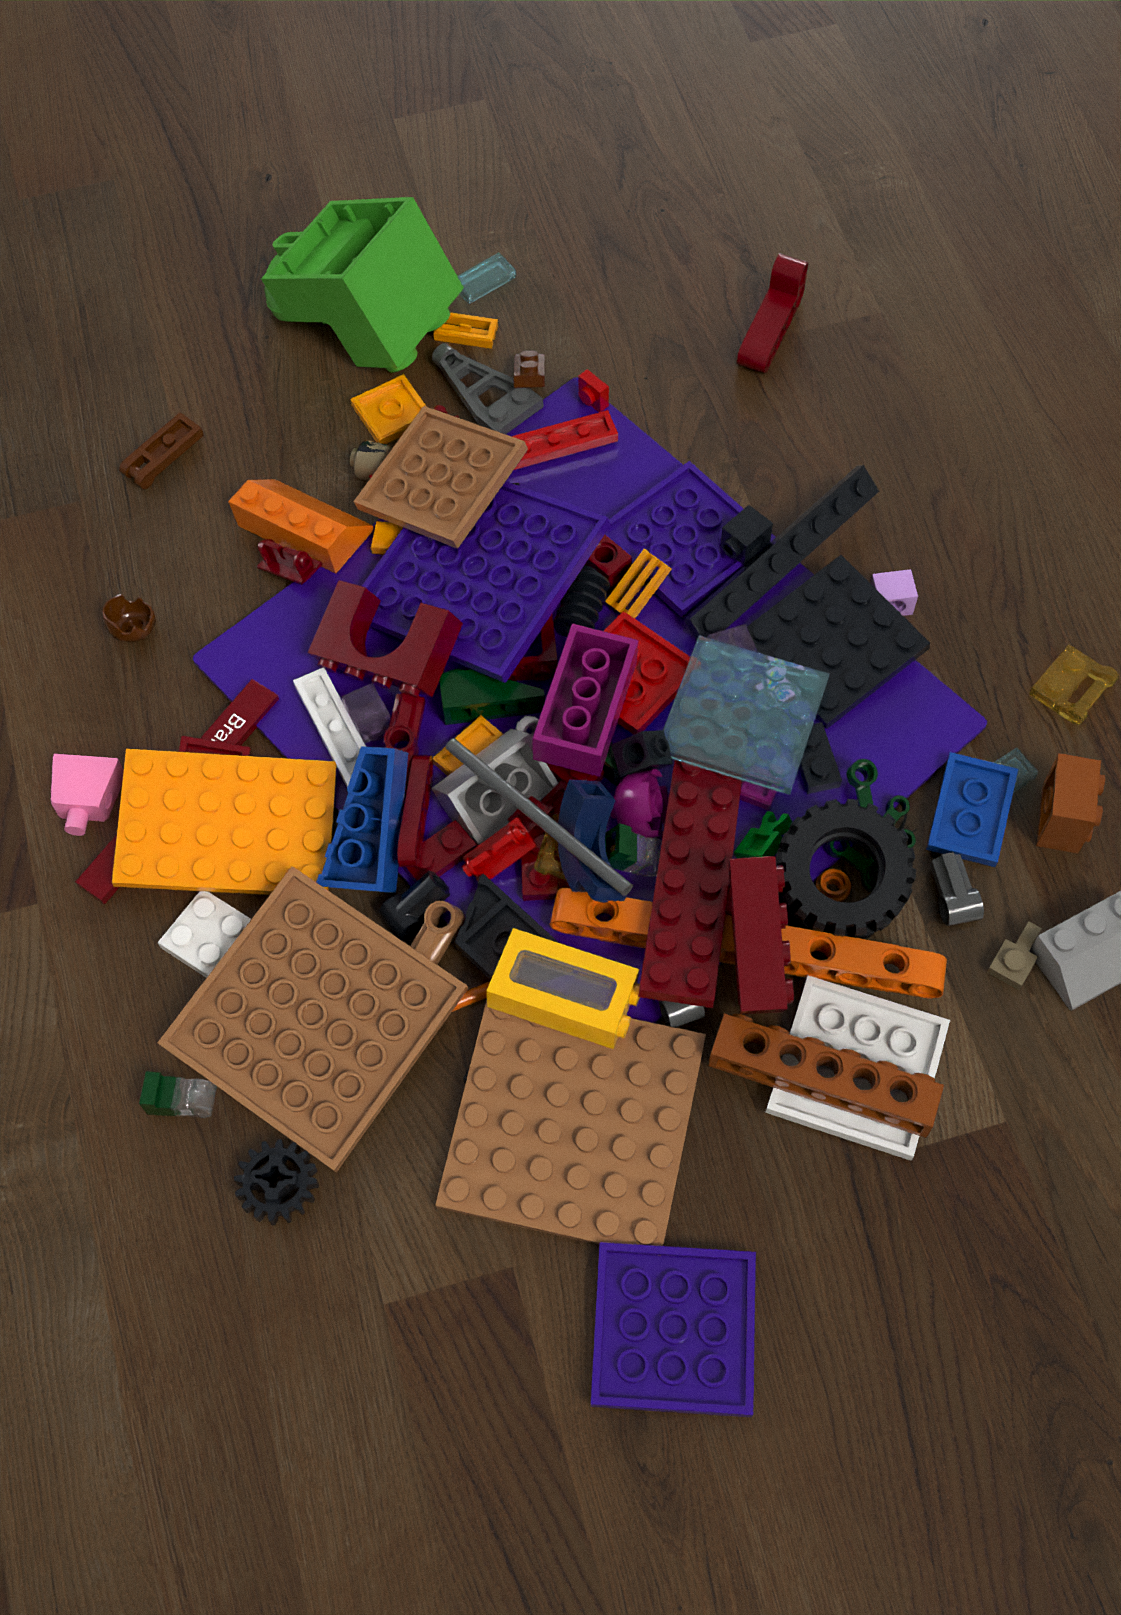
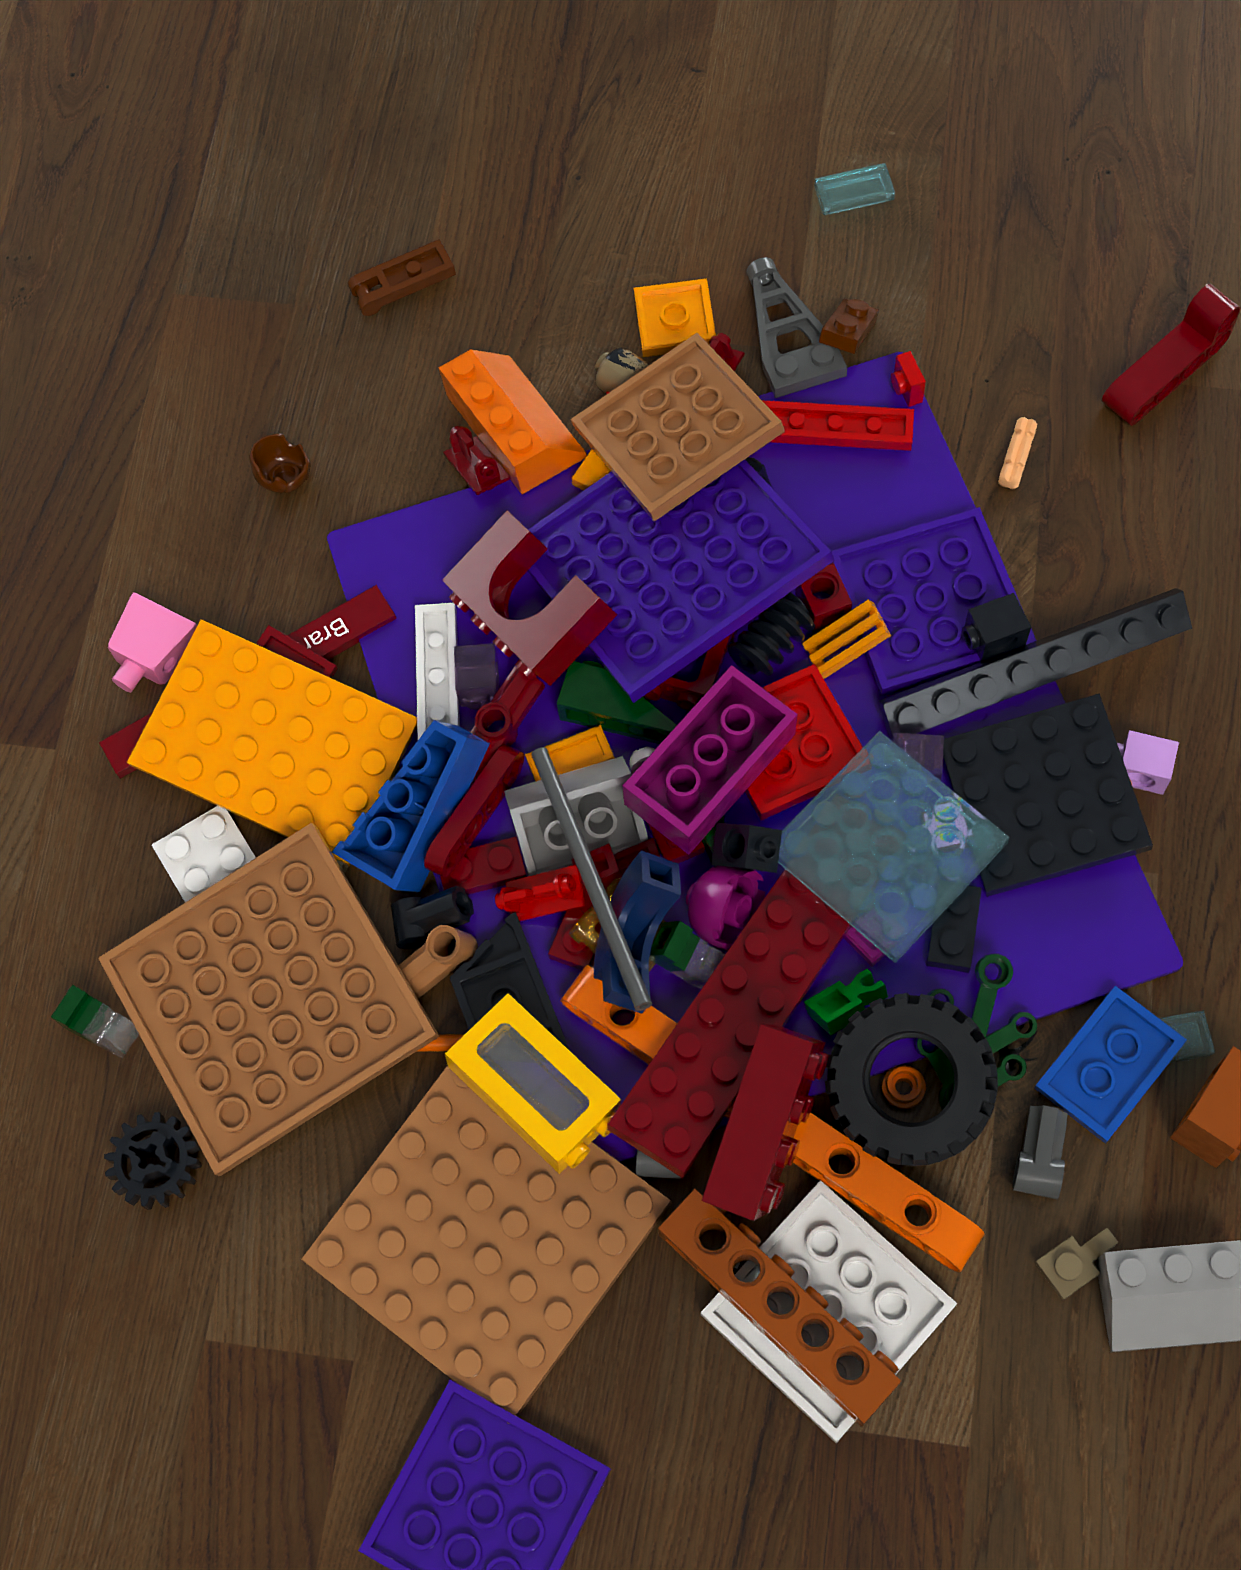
camera: 30 degrees right, 5 degrees up
bright green piece [261,197,464,372] -> none
light orange tile [433,312,498,349] -> none
none -> light nougat axle [998,417,1037,489]

